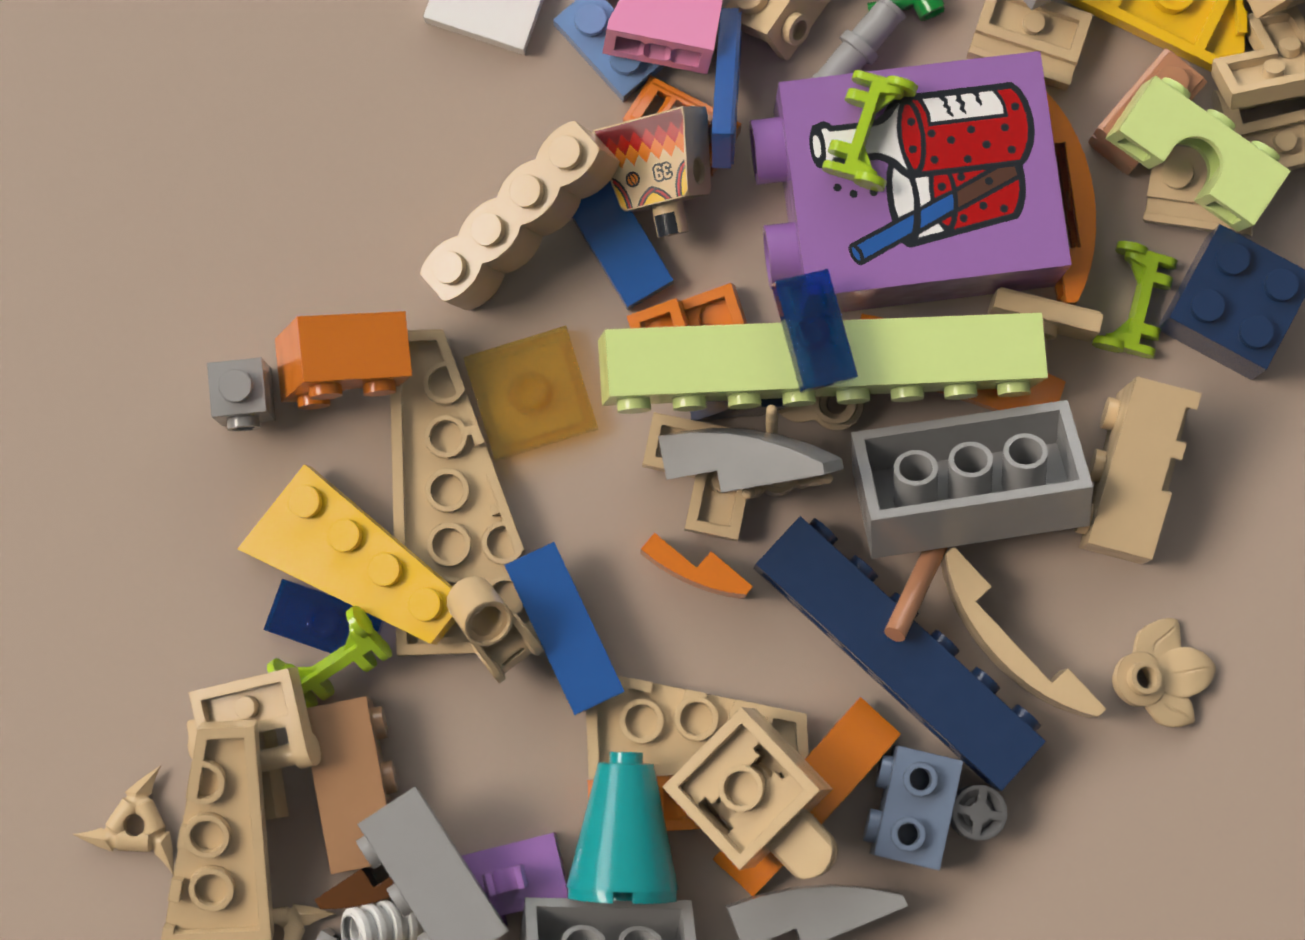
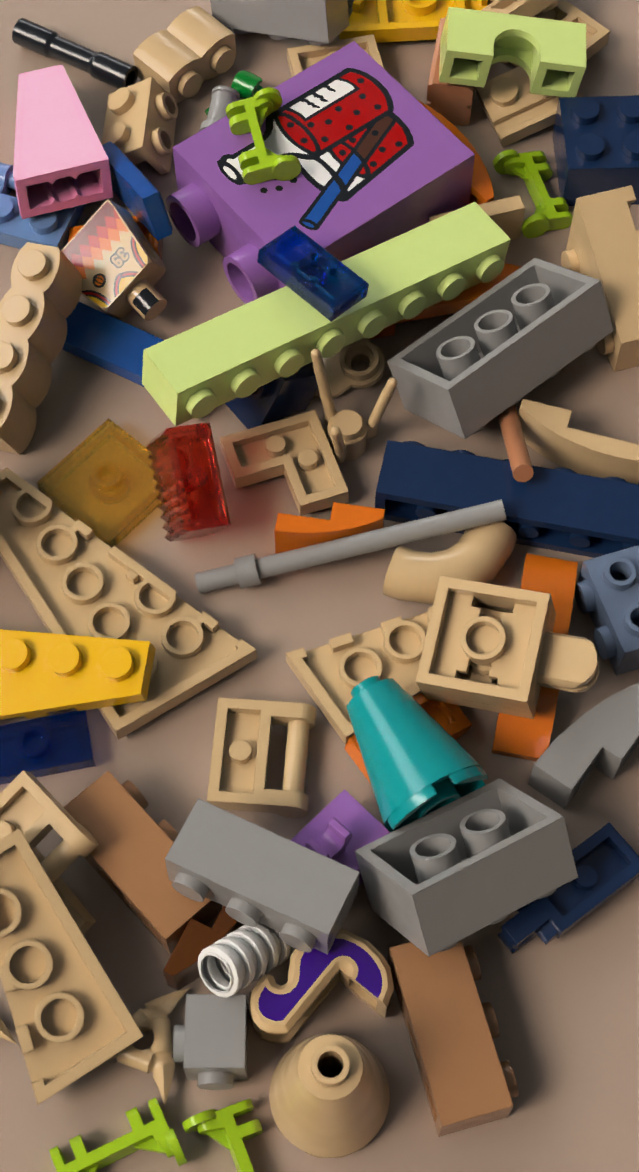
camera: 30 degrees left, 20 degrees down
lime piece [267,605,392,708] -> none
tan piece [447,576,544,684] -> none
blue tile [504,542,625,716] -> none
light grey slope [658,428,843,493] -> none
none -> clear red brick [146,422,231,542]
none -> light grey bar [195,499,507,594]
none -> tan plate [207,697,316,818]
none -> tan cylinder [383,521,517,605]

